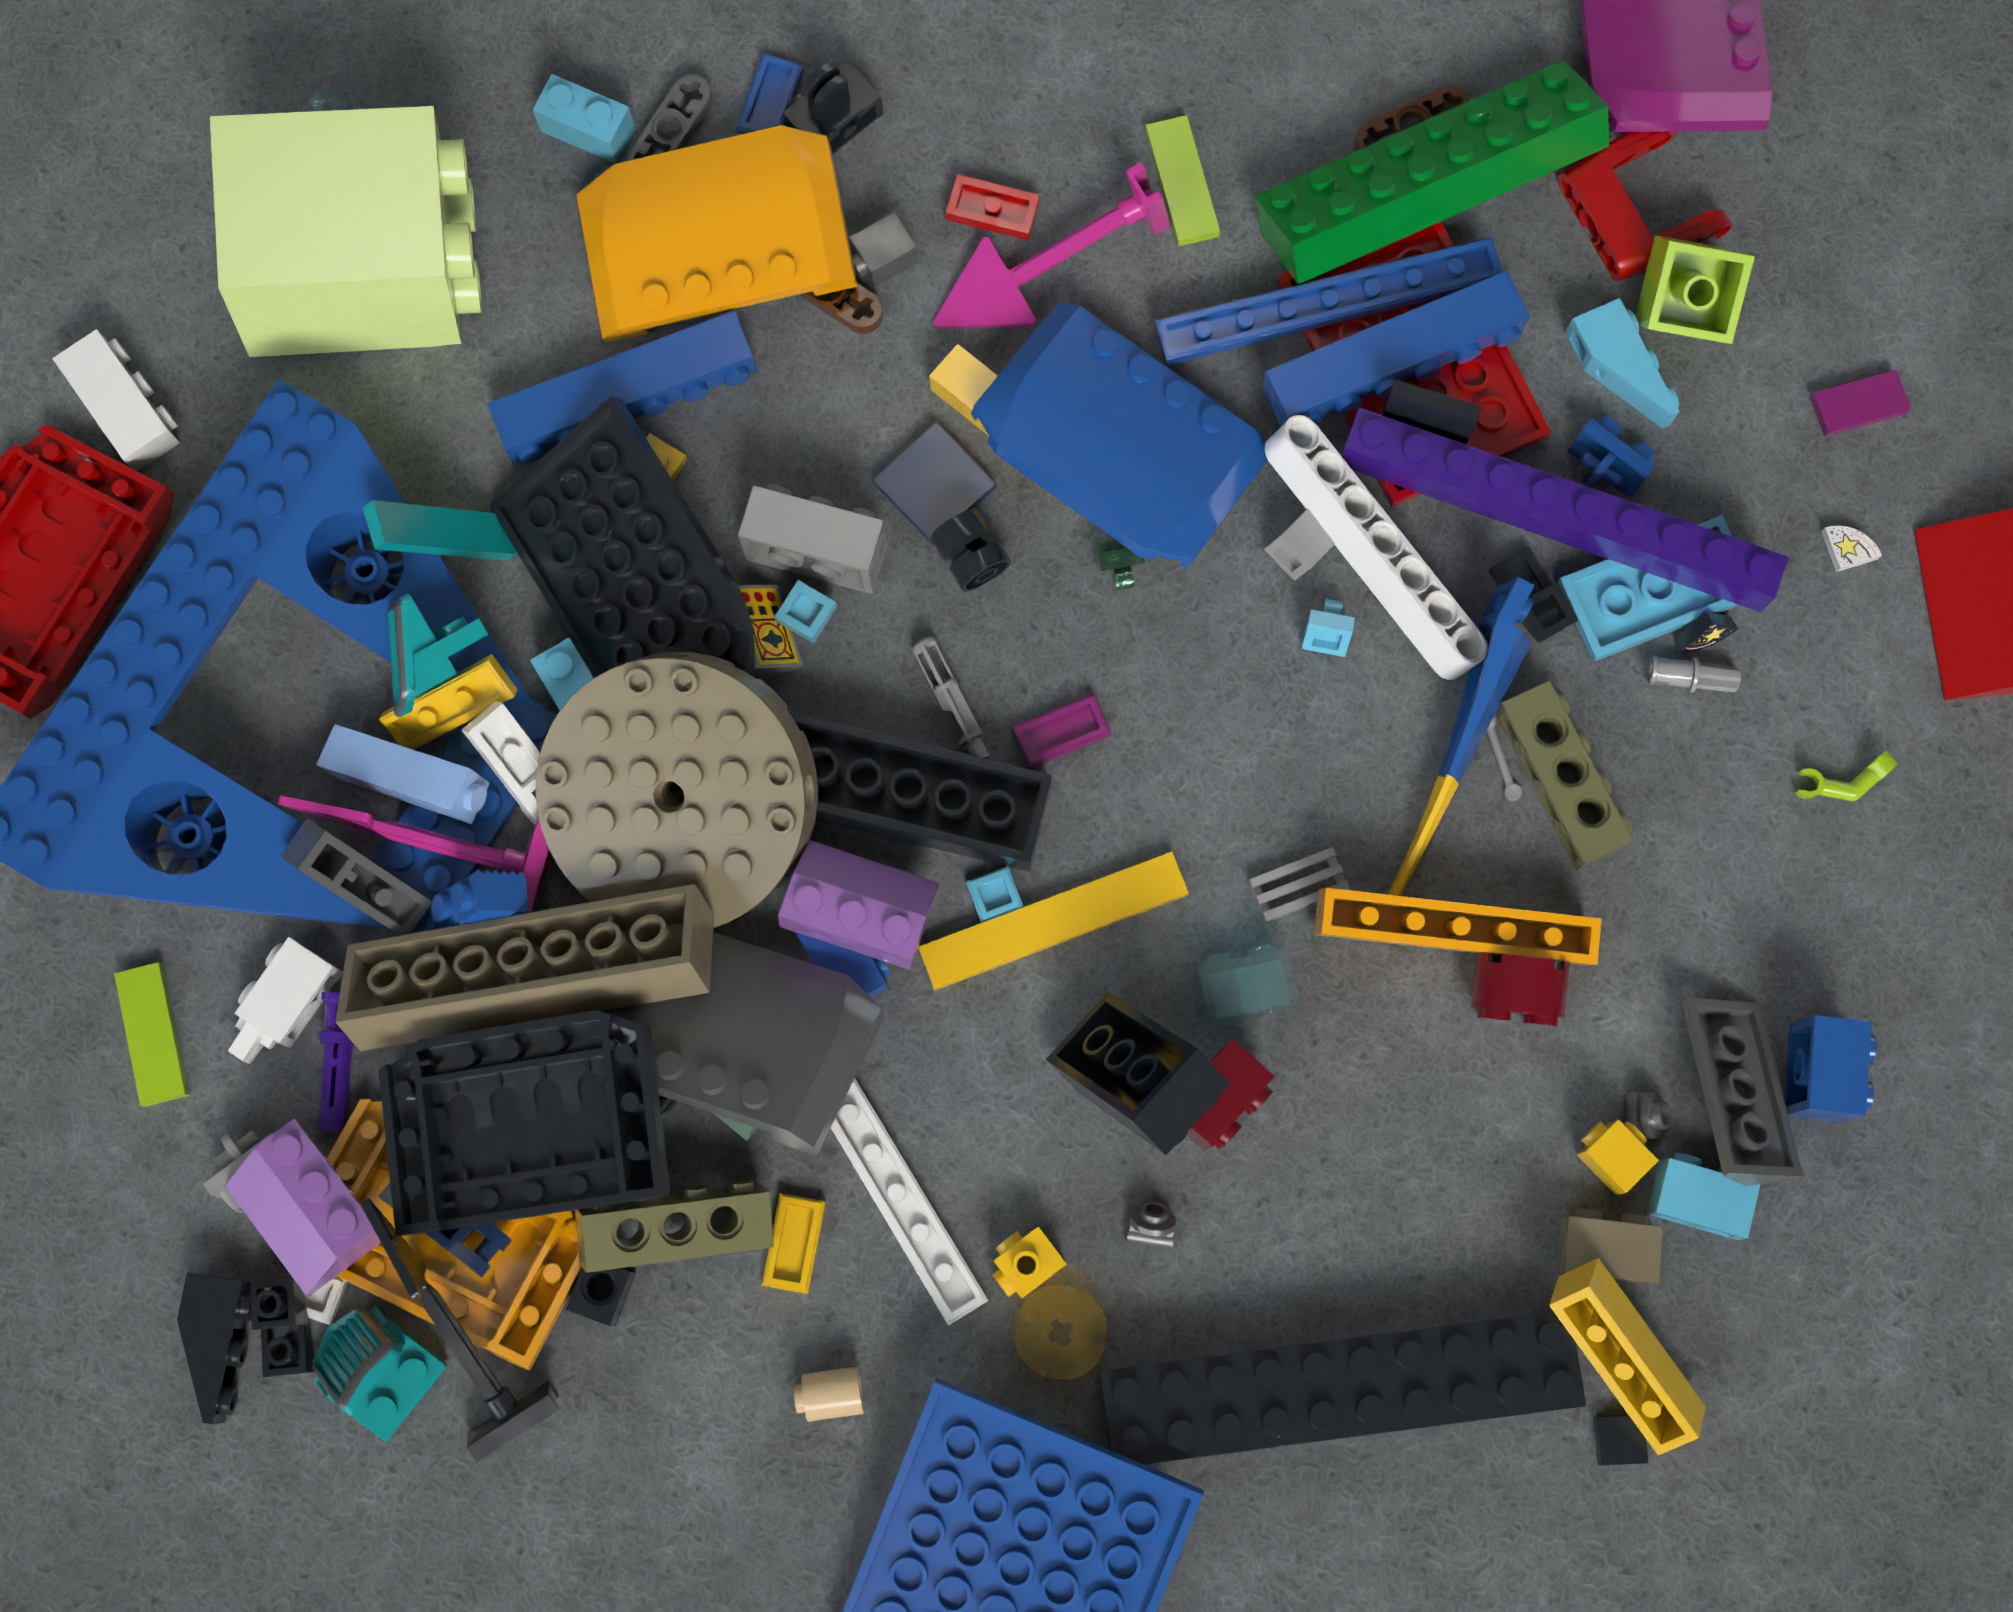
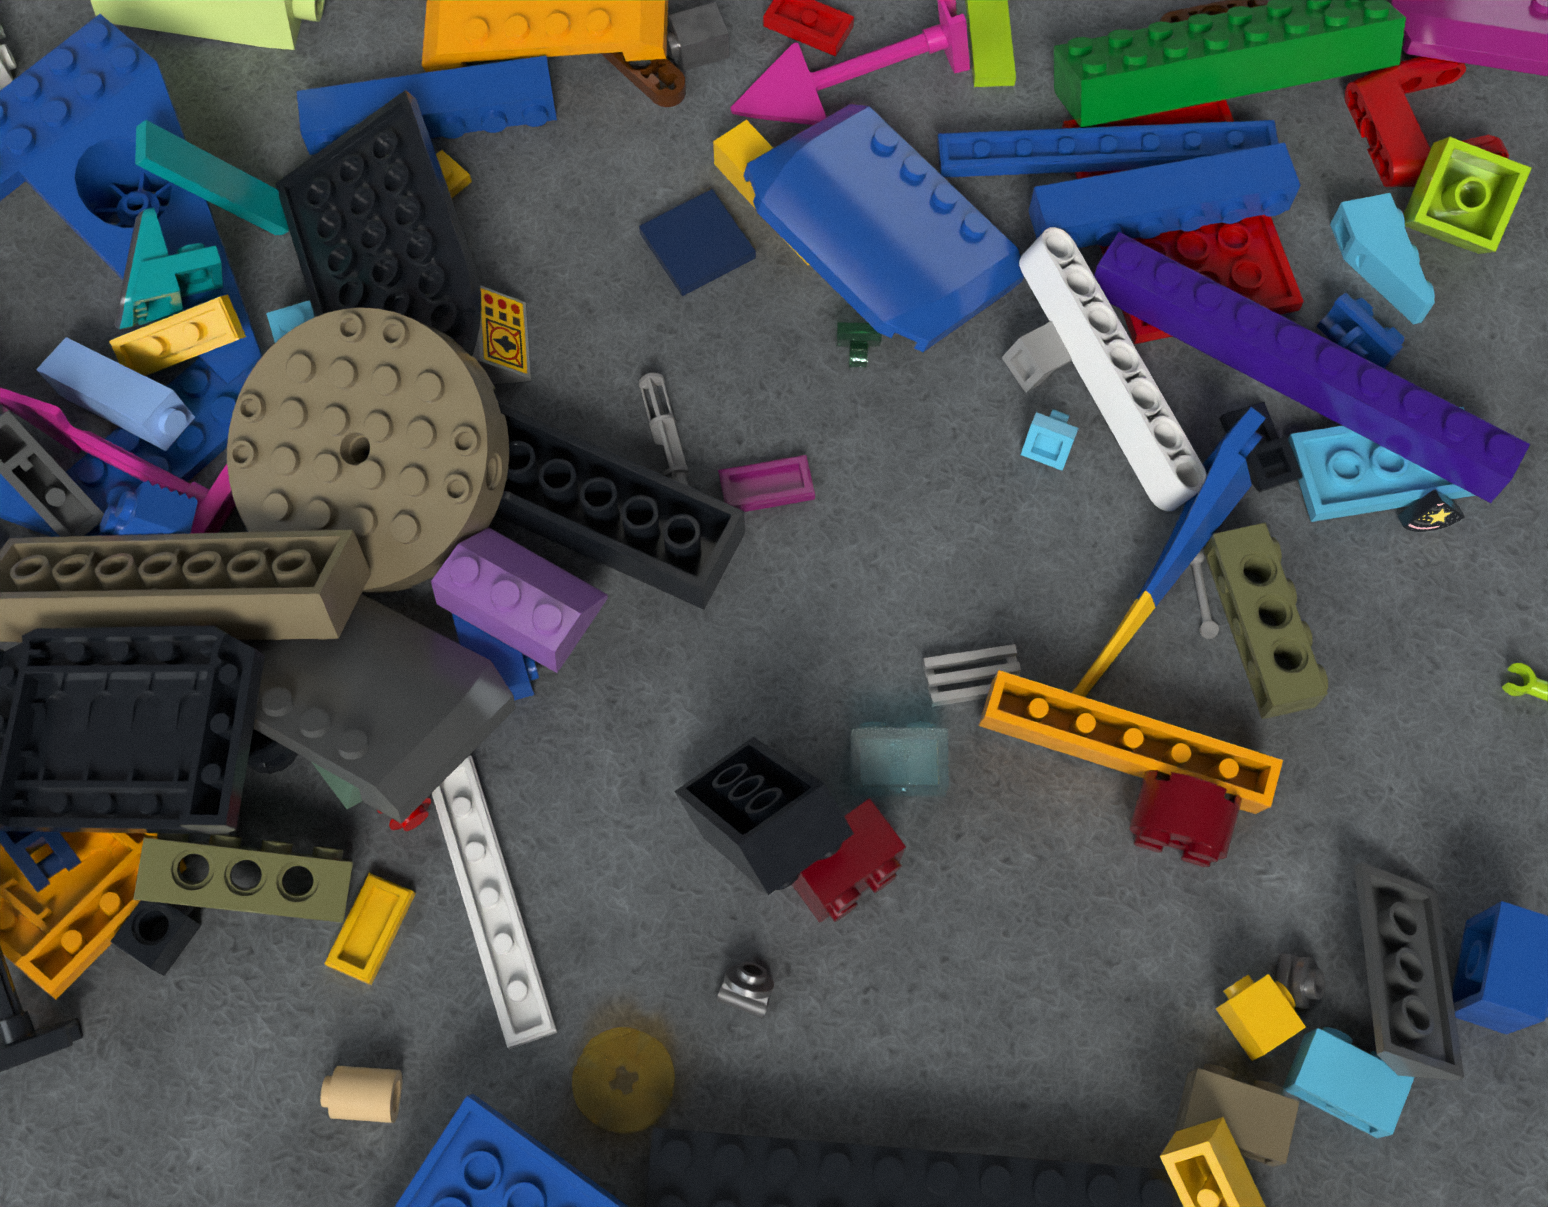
camera: 10 degrees right, 10 degrees down
white plate [462,701,540,825] -> none
light grey brick [738,484,888,595] -> none
medium azure tile [775,580,837,644] -> none
yellow tile [918,852,1189,991] -> none
black wheel [931,508,1011,592] -> none
medium azure tile [966,866,1024,923] -> none
yellow brick [992,1226,1067,1299] -> none
black tile [1382,380,1482,445] -> none
light grey axle [1648,656,1741,693] -> none

